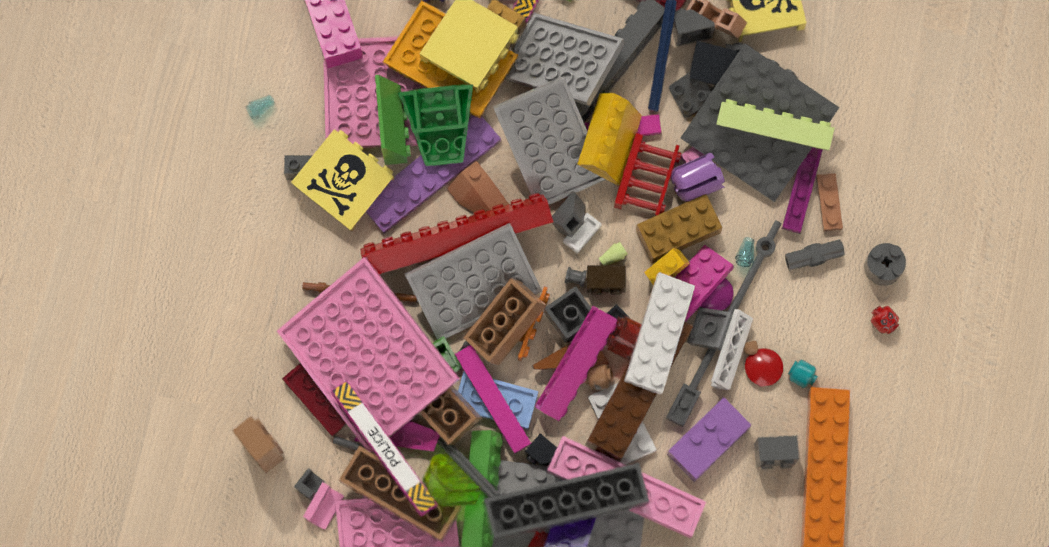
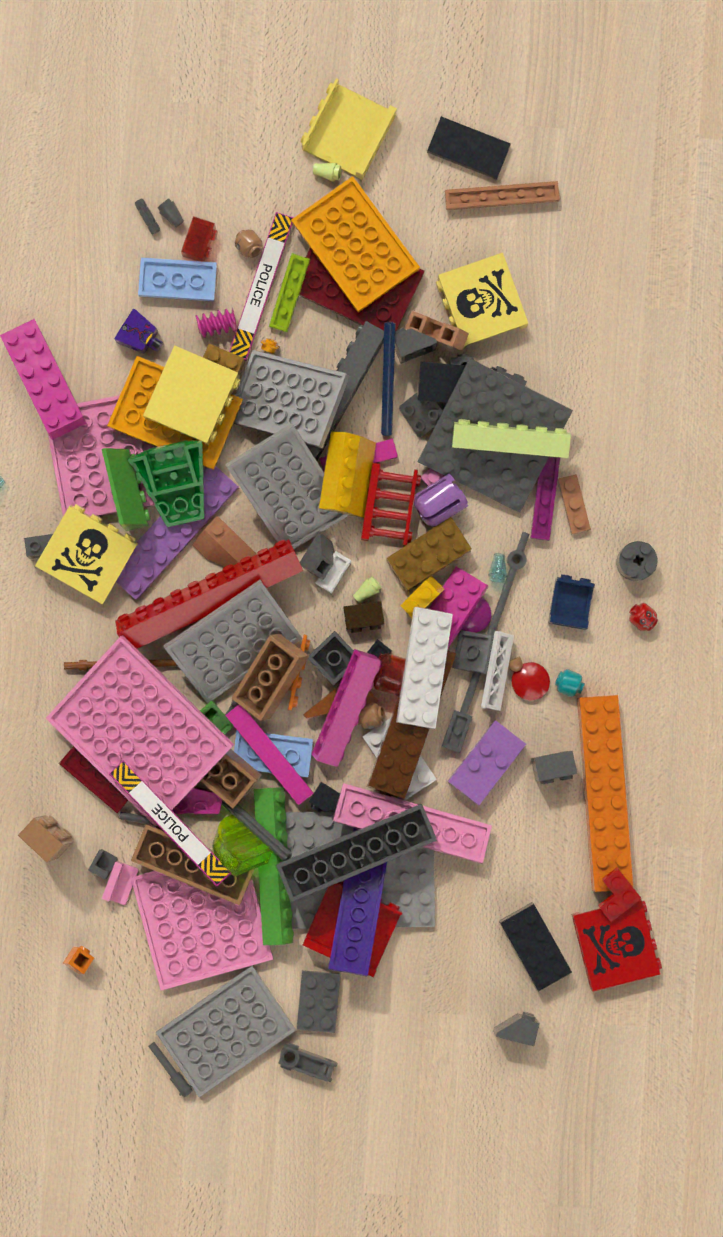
camera: 15 degrees left, 10 degrees up
dark grey bush [564,266,587,287] -> none
dark grey piece [785,239,845,271] -> none
none -> light orange plate [260,338,280,354]
none -> dark blue panel [548,574,595,630]

